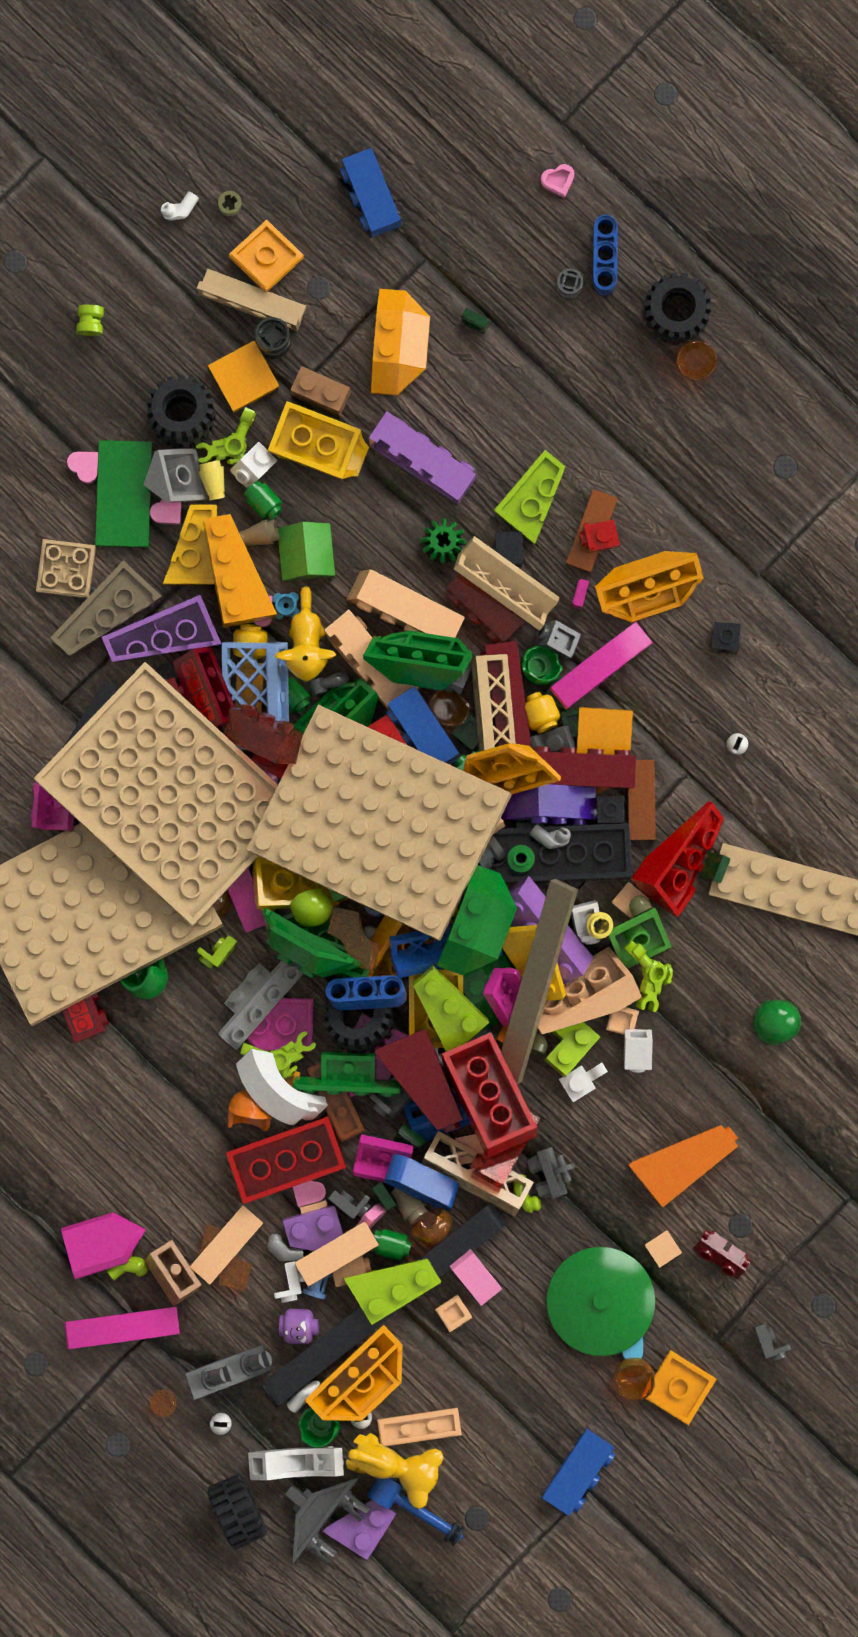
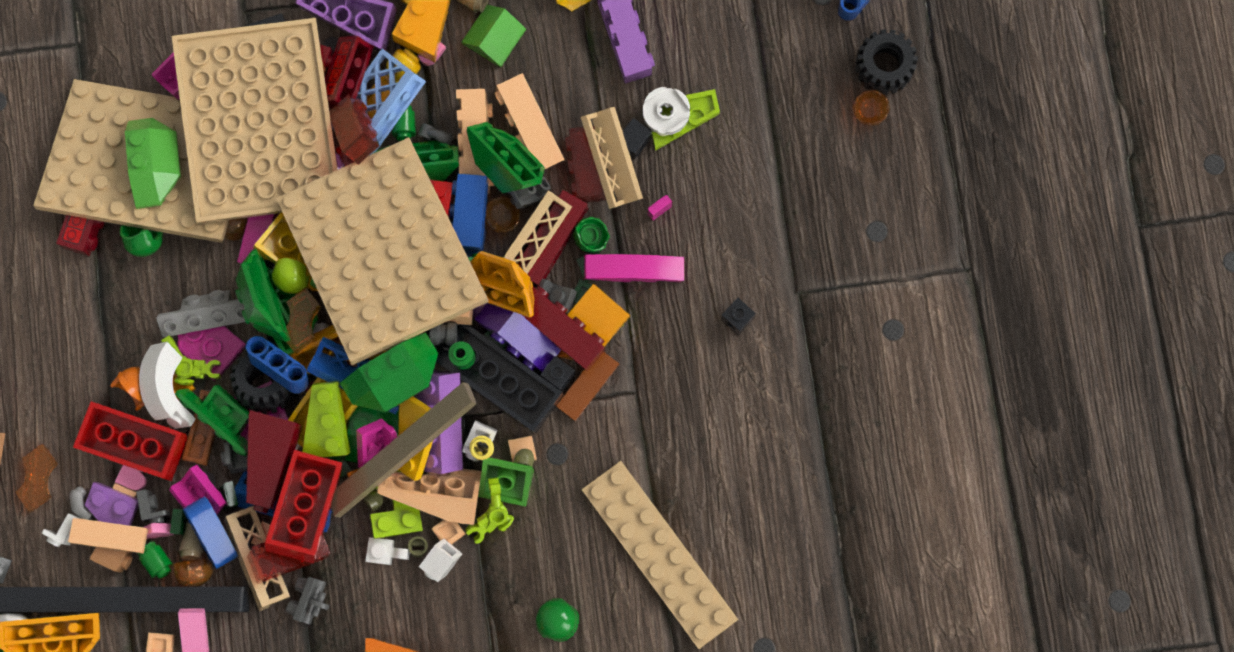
camera: 40 degrees right, 5 degrees down
light nougat tile [190,1205,263,1285] -> none
lime bracket [197,935,239,969] -> none
dark azure plate [273,592,300,619] -> none
yellow animal [275,586,336,682] -> none
medium lavender head [279,1308,319,1345] -> none
medium blue bush [302,1273,333,1299] -> none
lime wing [344,1258,441,1325] -> none
green gear [421,518,466,564] -> none
dark green tile [452,713,478,751] -> none
lime arm [513,1175,541,1213] -> none
yellow head [525,692,561,734] -> none
light grey arm [529,824,571,849] -> none
bracket [533,620,581,659] -> none
dark orange tile [566,489,618,573] -> none
red bracket [579,519,620,553] -> none
light orange wedge [595,551,704,622] -> none
red wedge [631,801,724,917] -> none
dark green tile [699,852,731,883] -> none
white hinge [726,733,748,755] -> none
none -> bright green wedge [125,118,181,209]
none -> olive hinge [408,536,428,557]
none -> white plate [643,87,690,136]

